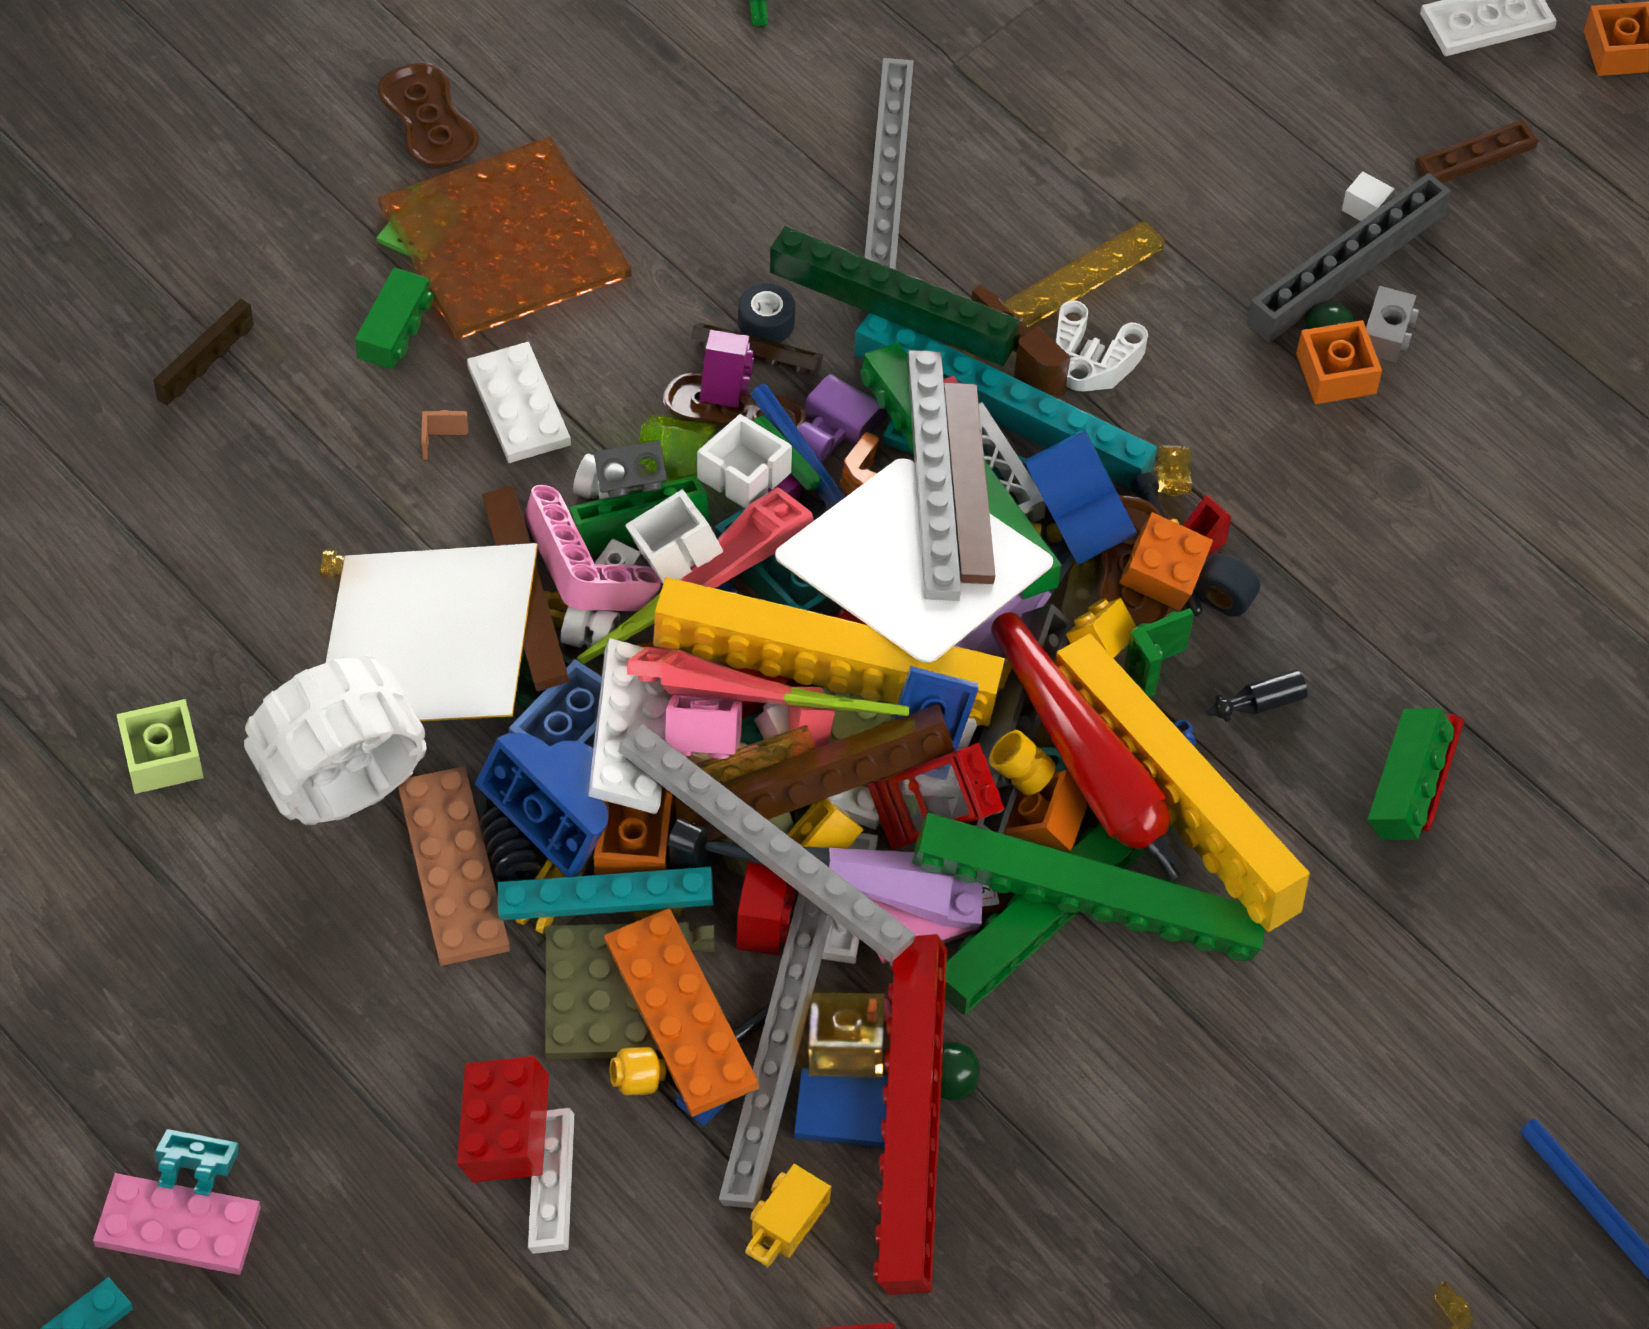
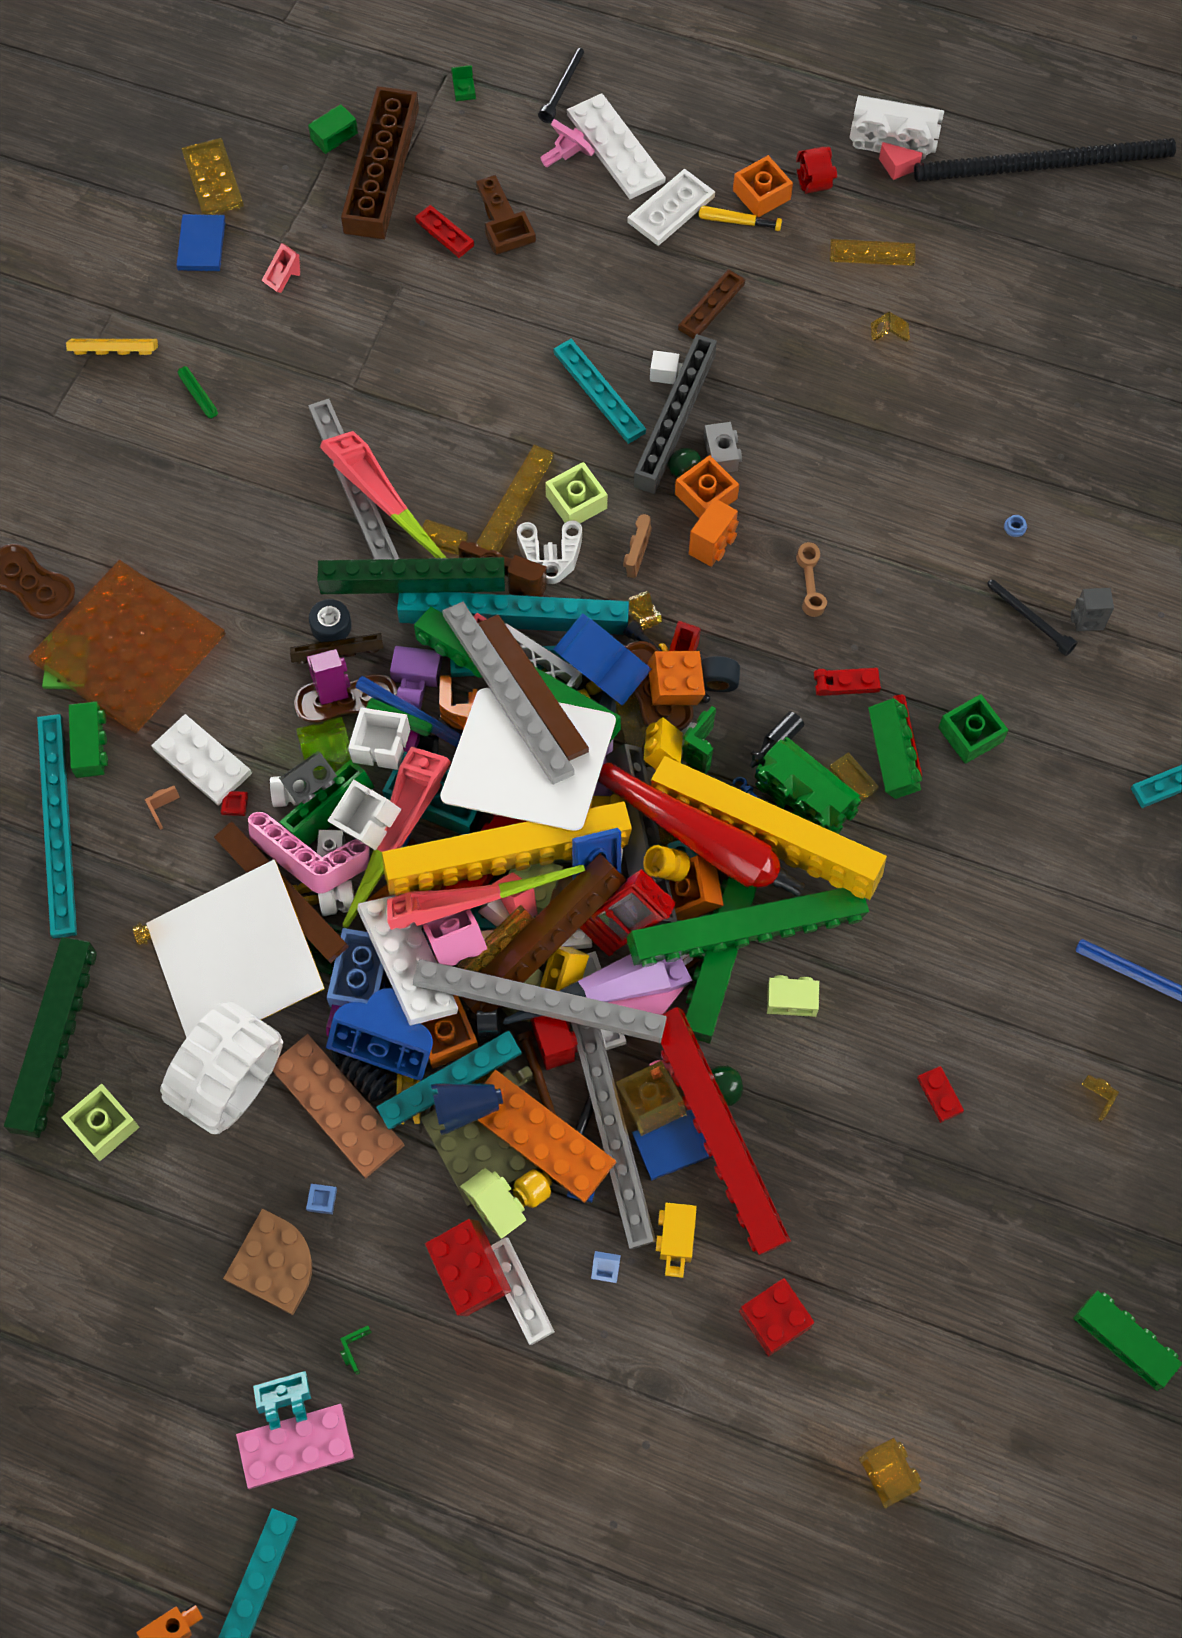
camera: 25 degrees left, 10 degrees up
none -> dark green brick [4,937,97,1138]
none -> teal plate [37,714,77,939]
none -> red tile [221,791,248,816]
none -> medium nougat plate [223,1209,312,1315]
none -> medium blue plate [306,1184,337,1215]
none -> coral plate [319,431,447,558]
none -> green bracket [340,1326,372,1375]
none -> clear yellow plate [422,519,468,555]
none -> dark blue cone [431,1083,503,1135]
none -> yellowish green brick [460,1168,526,1239]
none -> reddish brown bar [516,1031,556,1115]
none -> yellowish green brick [545,462,608,529]
none -> teal plate [554,338,646,444]
none -> medium blue plate [591,1251,621,1283]
none -> medium nougat hinge [623,514,652,578]
none -> orange brick [689,498,739,567]
none -> yellow piece [699,206,782,231]
none -> green brick [755,737,862,834]
none -> yellowish green brick [767,975,819,1017]
none -> medium nougat piece [796,542,827,617]
none -> red plate [813,668,881,696]
none -> clear yellow plate [829,752,879,802]
none -> red plate [917,1066,964,1123]
none -> green brick [938,694,1009,764]

